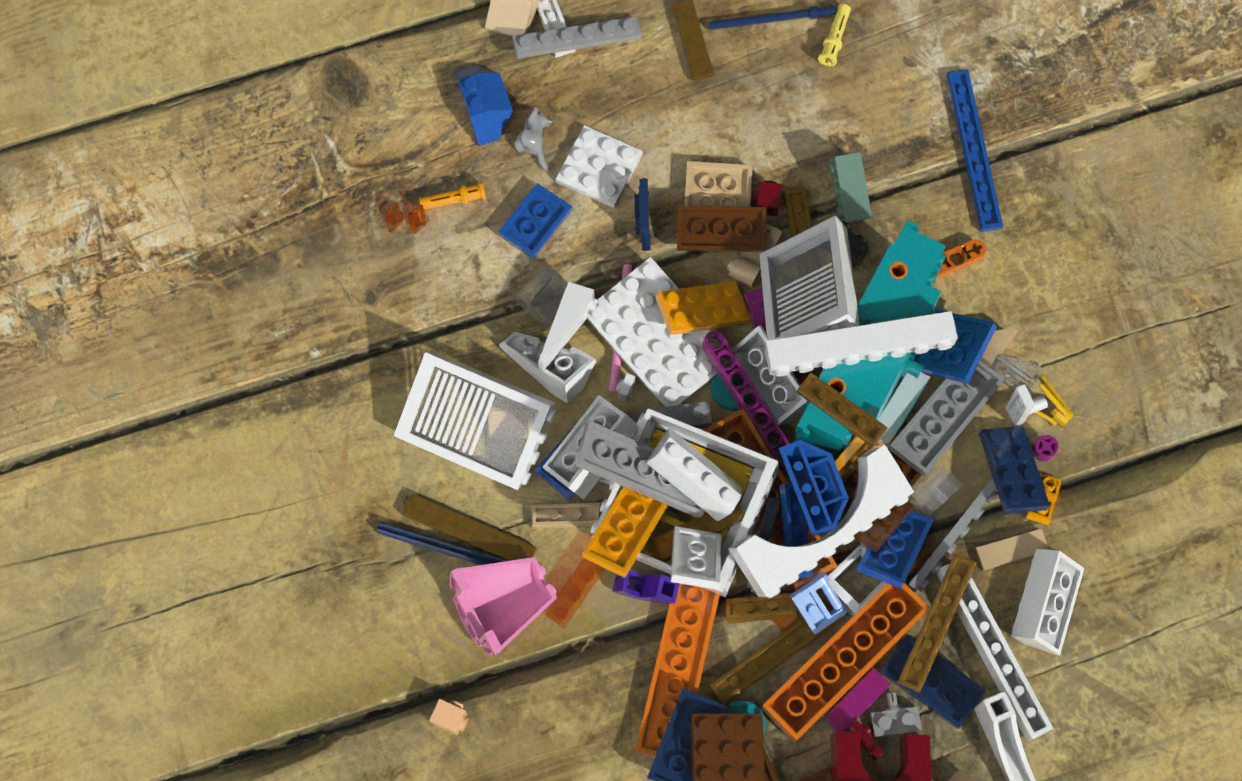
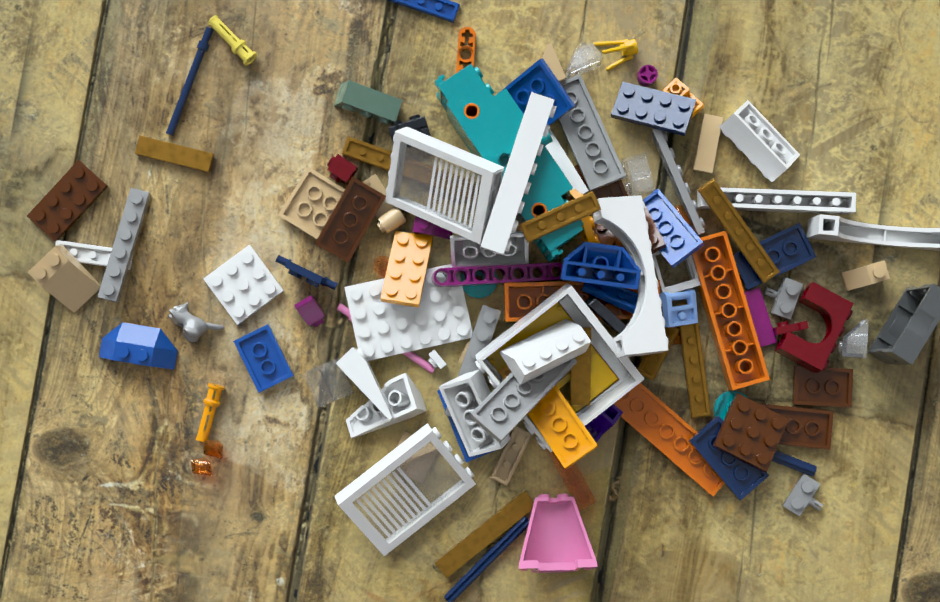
camera: 65 degrees left, 15 degrees up
white plate [671,526,721,590] -> none
white piece [1005,384,1048,427] -> none
none -> magenta slope [294,296,327,327]

